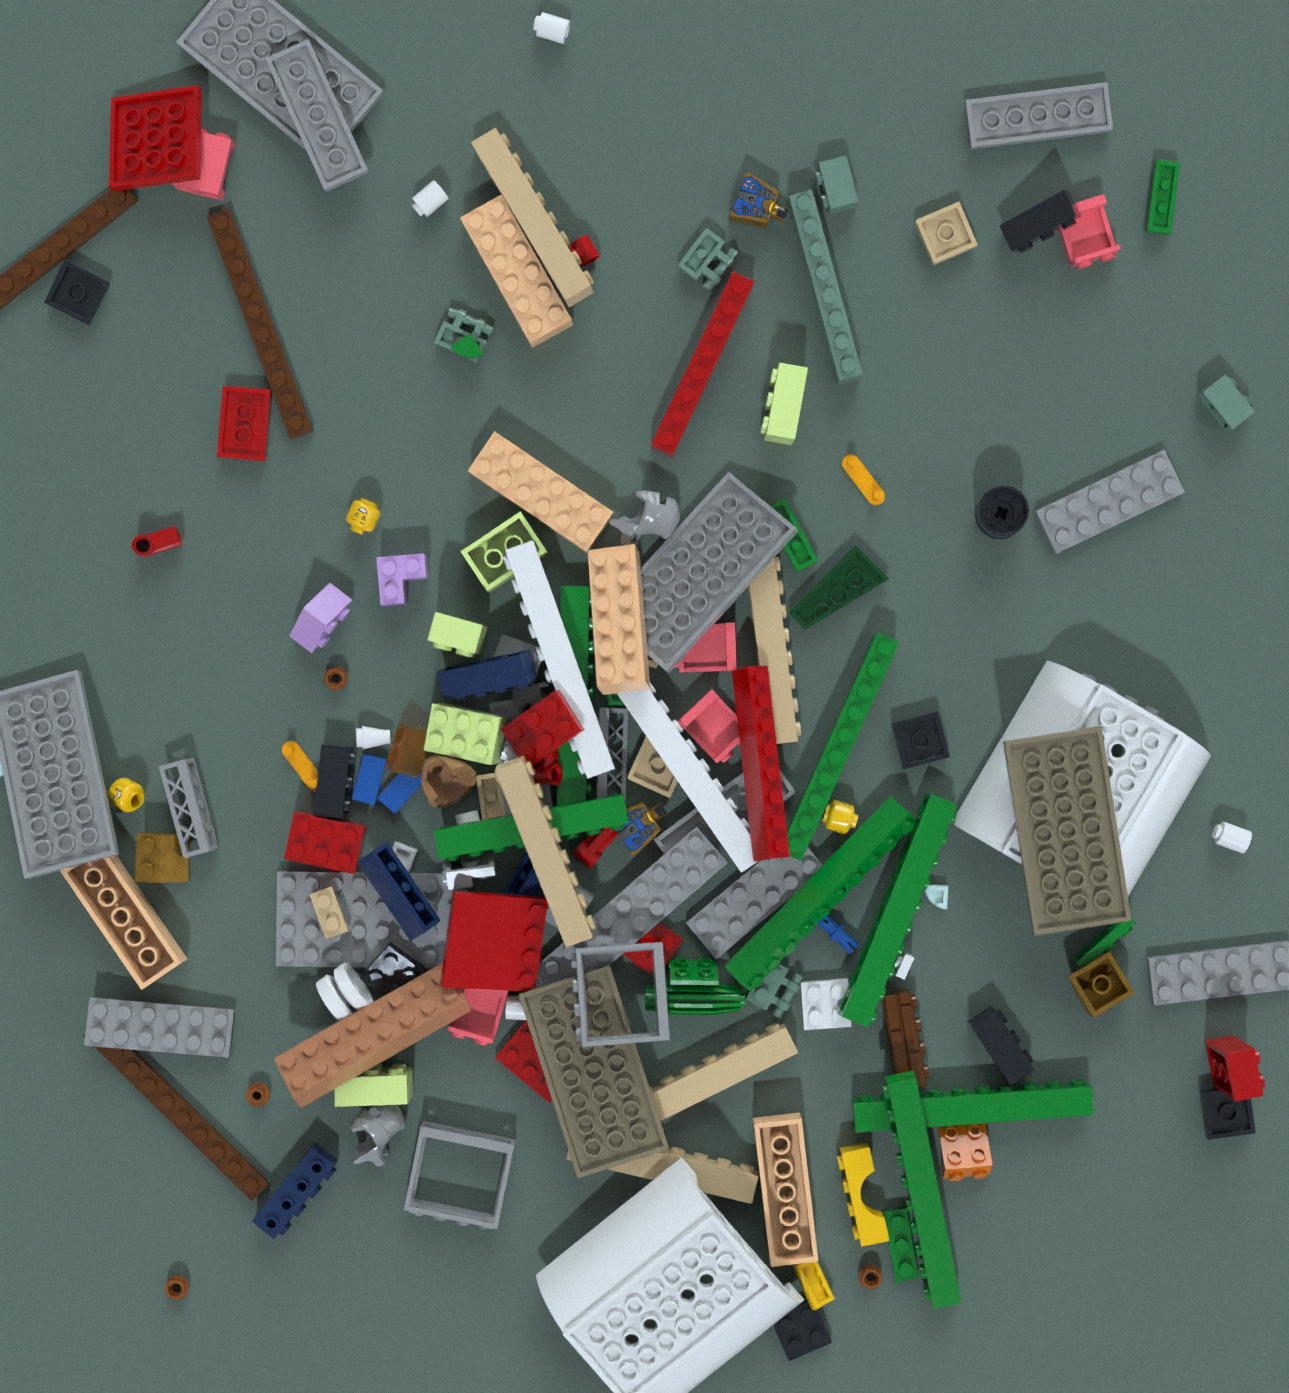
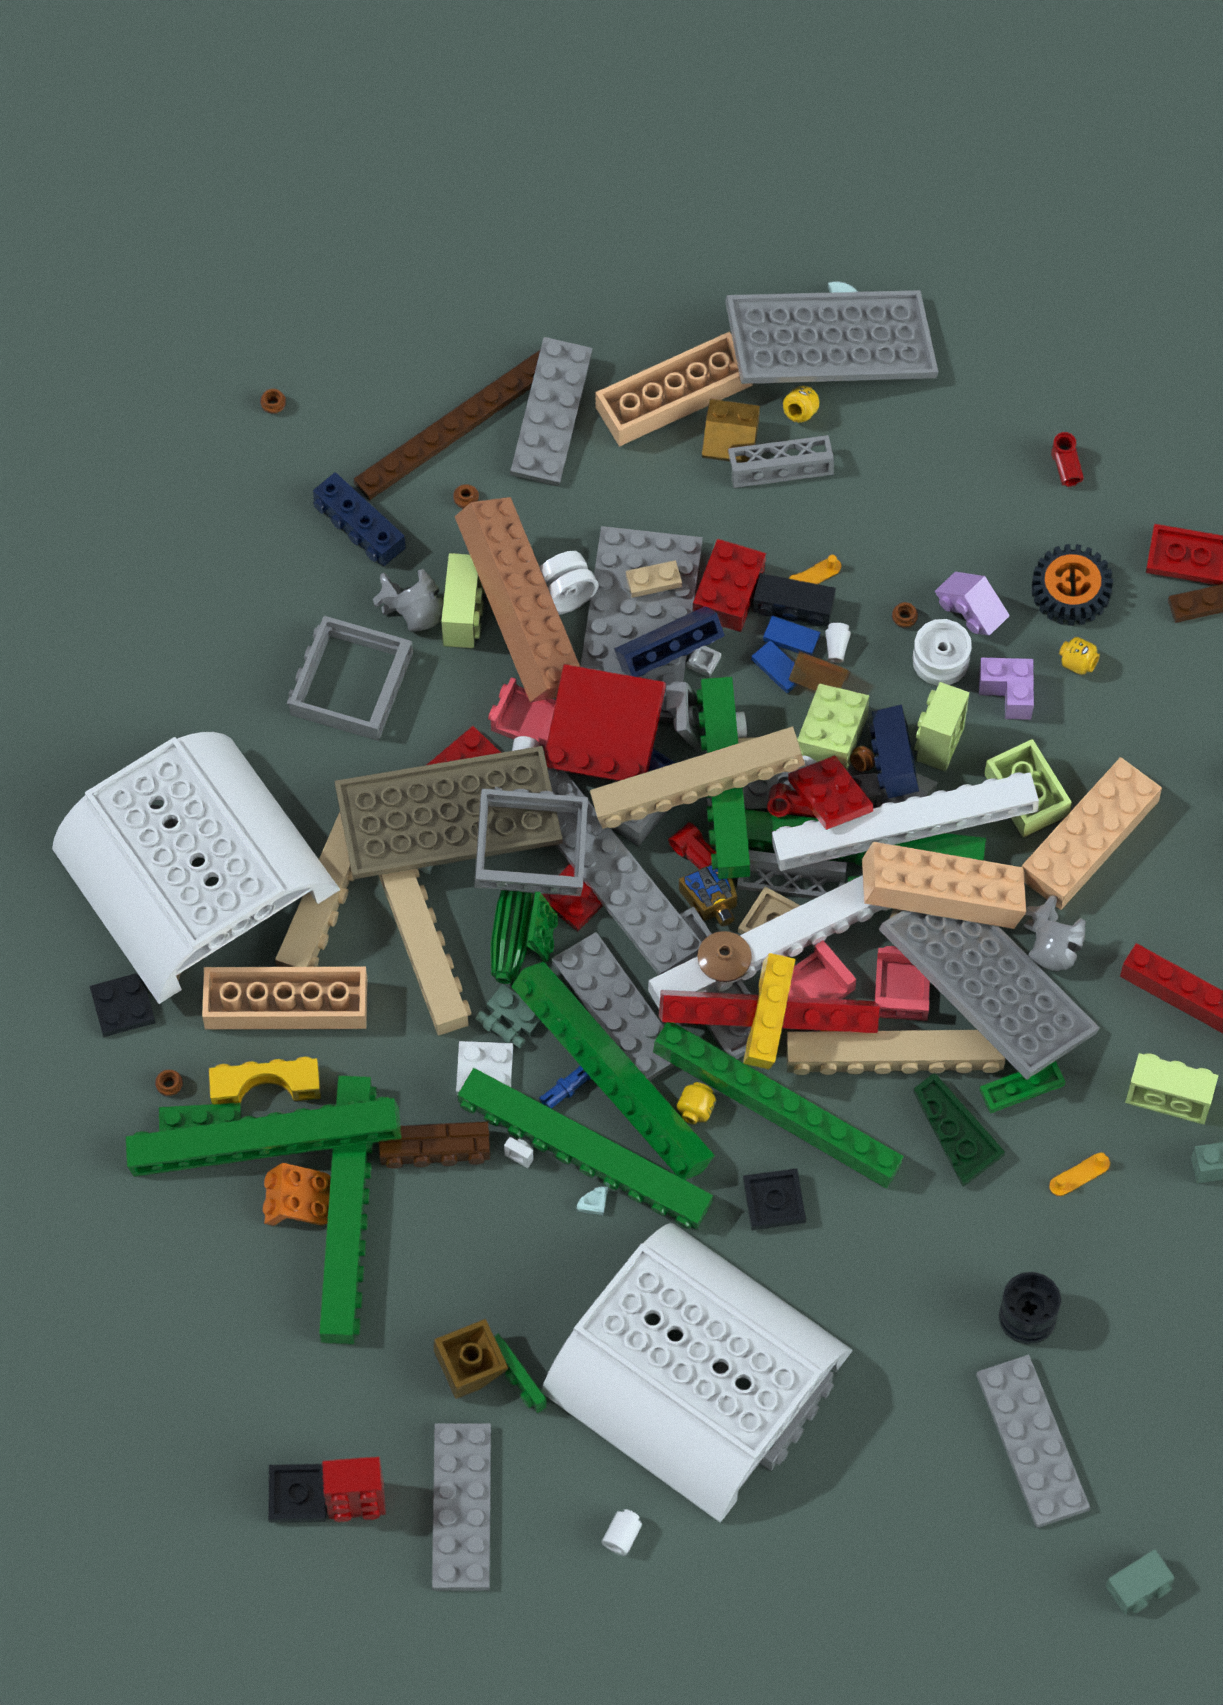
camera: 100 degrees right, 25 degrees down
black plate [360,942,427,996] -> none
medium nougat hair [421,754,476,808] -> none
yellow plate [792,1262,835,1310] -> none
black brick [968,1006,1034,1085] -> none
dark tan plate [1003,726,1132,936] -> none
none -> medium nougat dish [698,931,751,982]
none -> yellow arch [743,953,795,1070]
none -> dark orange plate [850,746,875,772]
none -> white wheel [913,619,972,686]
none -> wheel [1031,544,1113,626]

